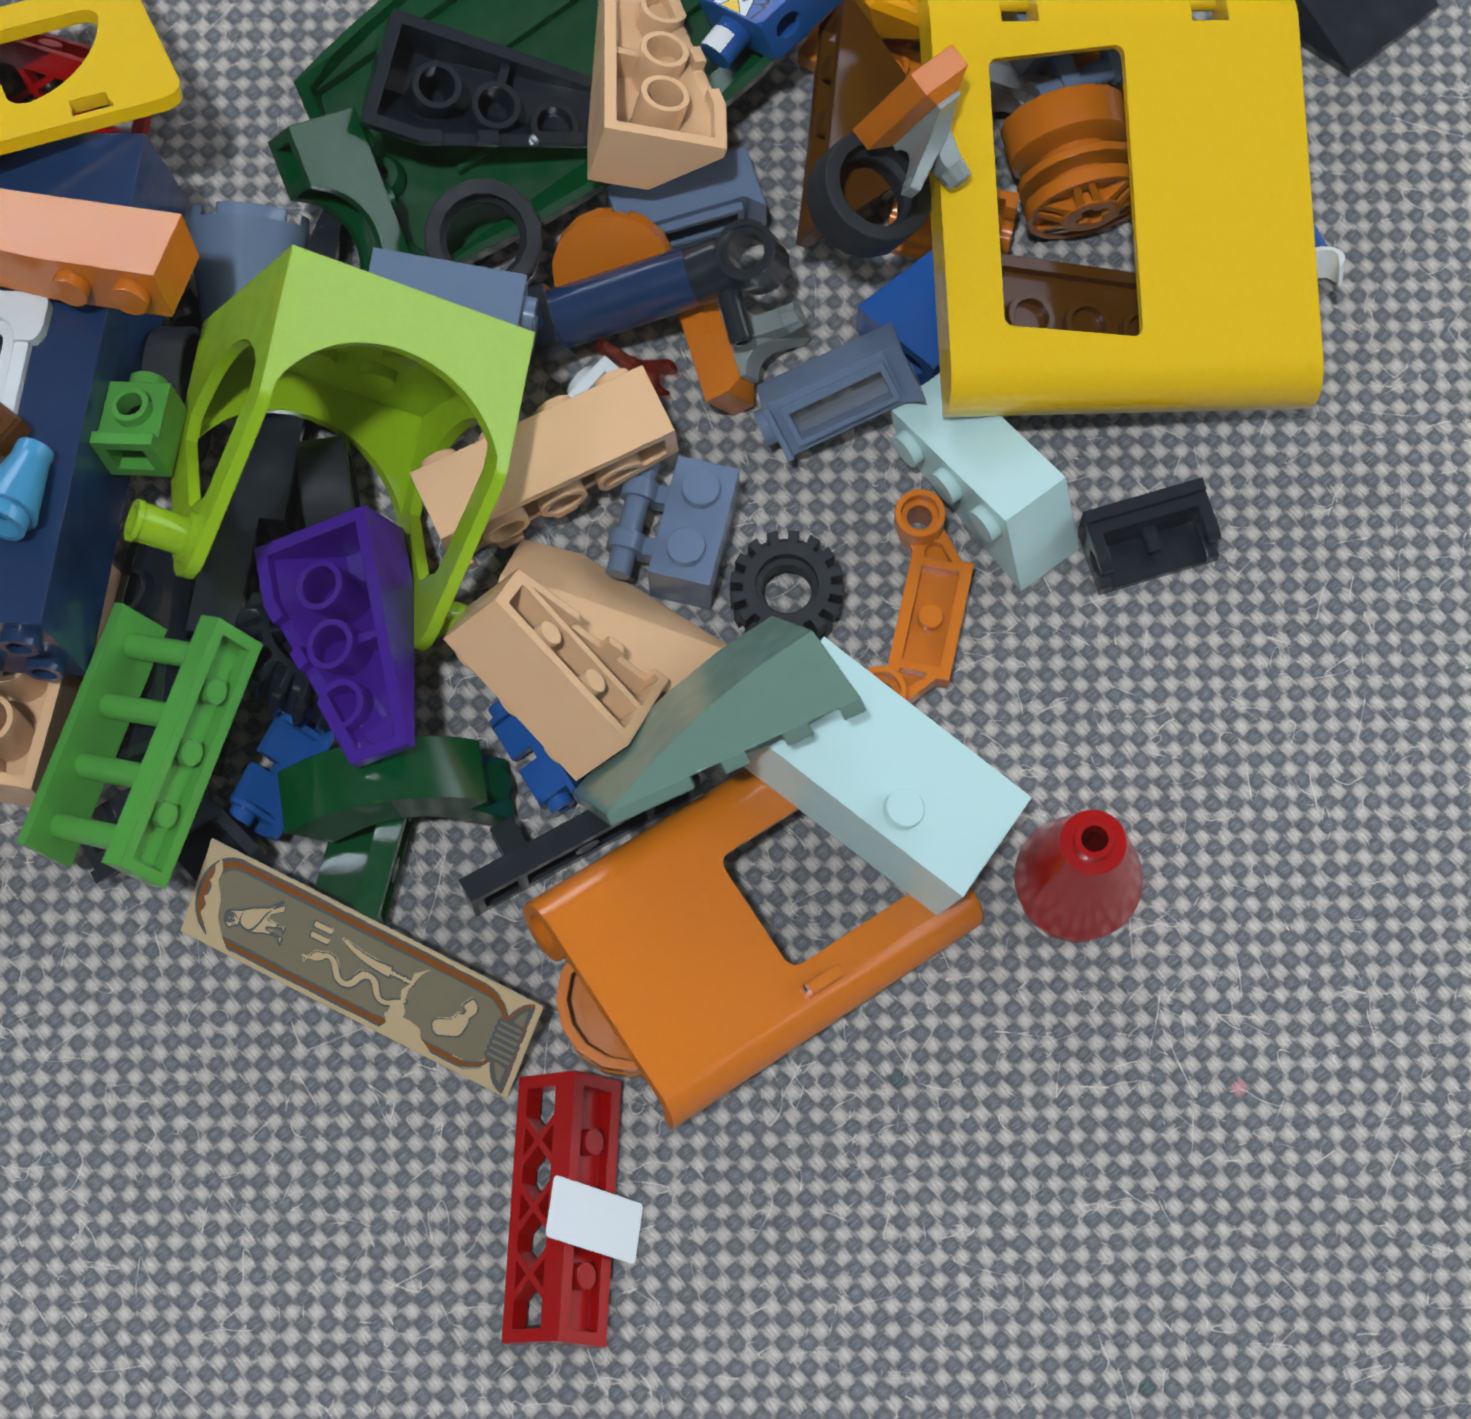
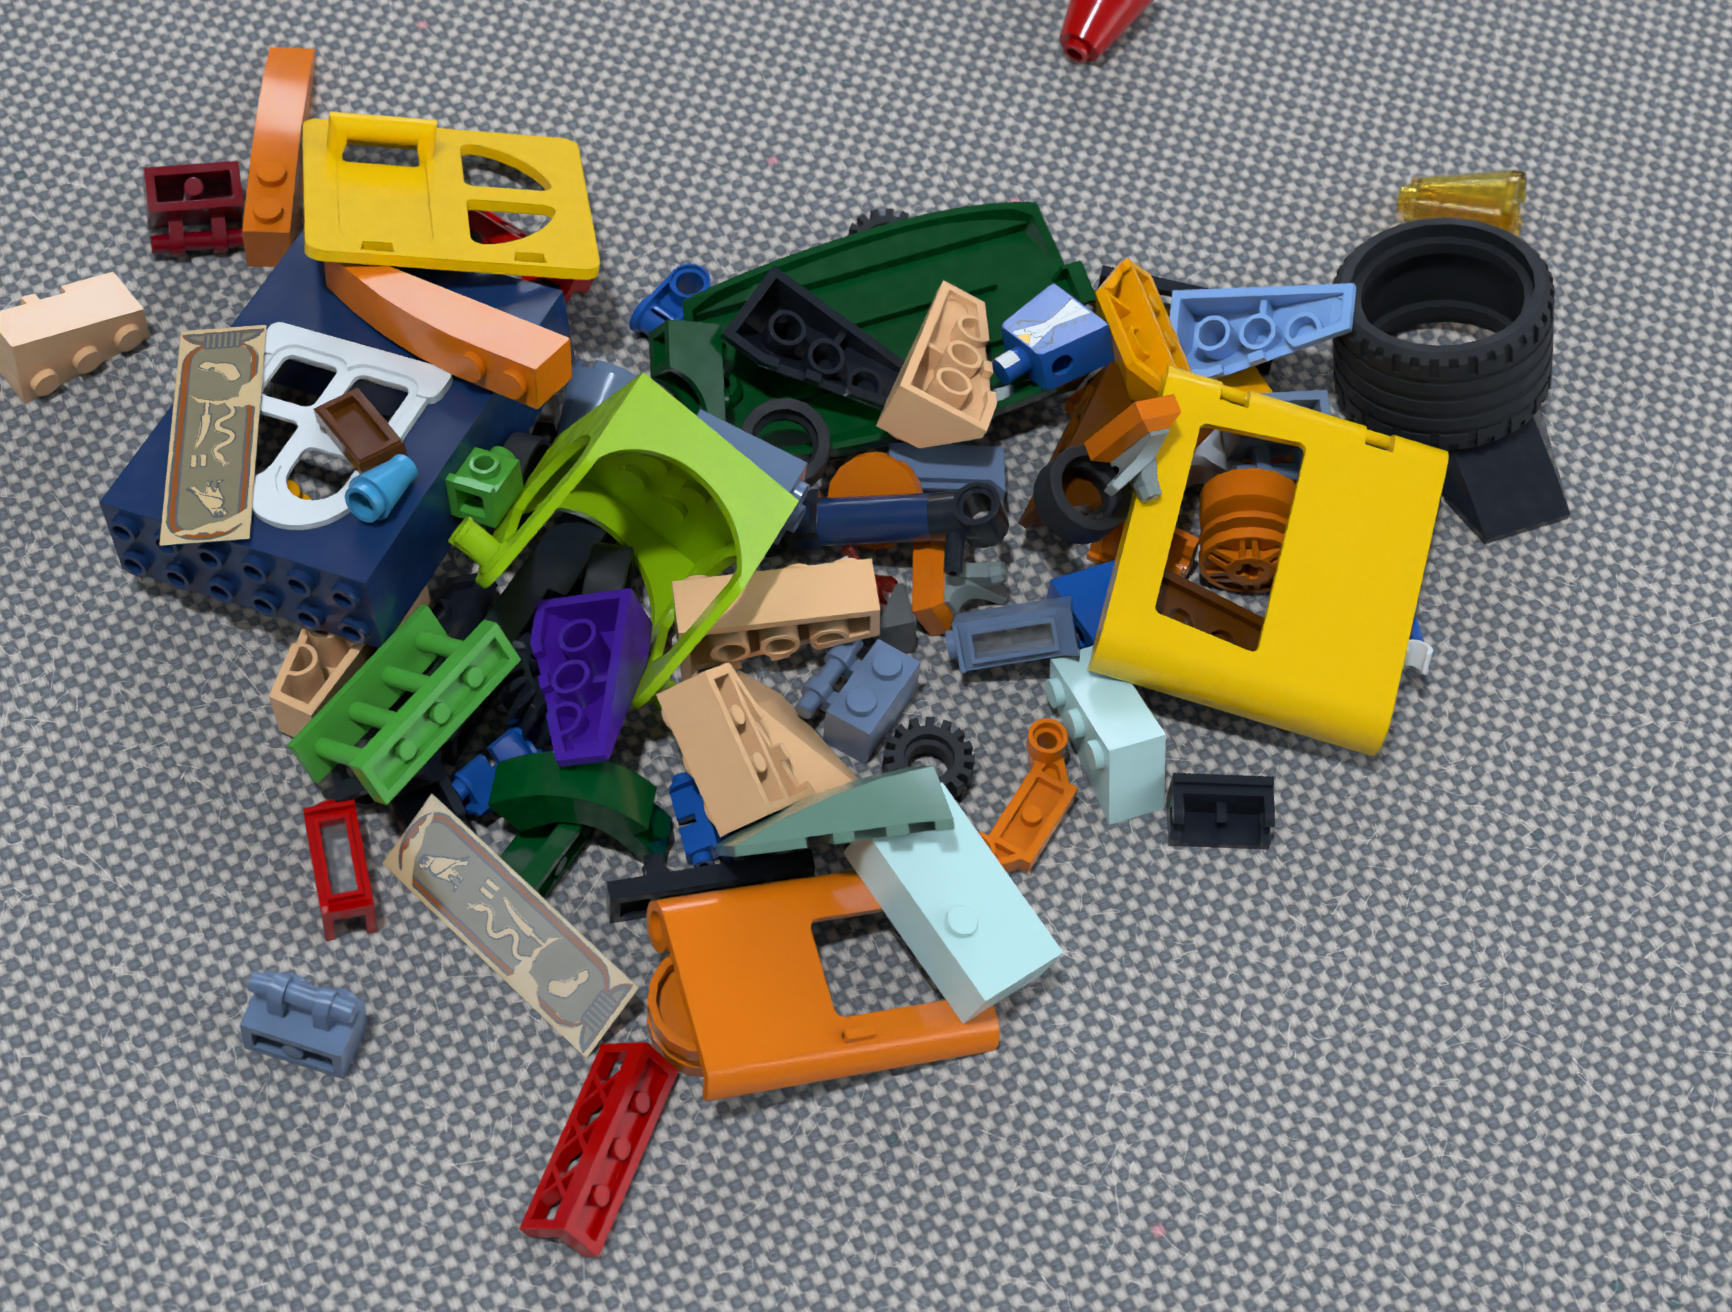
camera: 10 degrees right, 15 degrees down
white sticker [545,1175,643,1264] -> none
red cone [1013,810,1143,943] -> none
none -> sand blue brick [240,970,368,1080]
none -> red window [303,800,377,941]
none -> blue piece [629,263,711,336]
none -> dark grey slope [877,583,917,653]

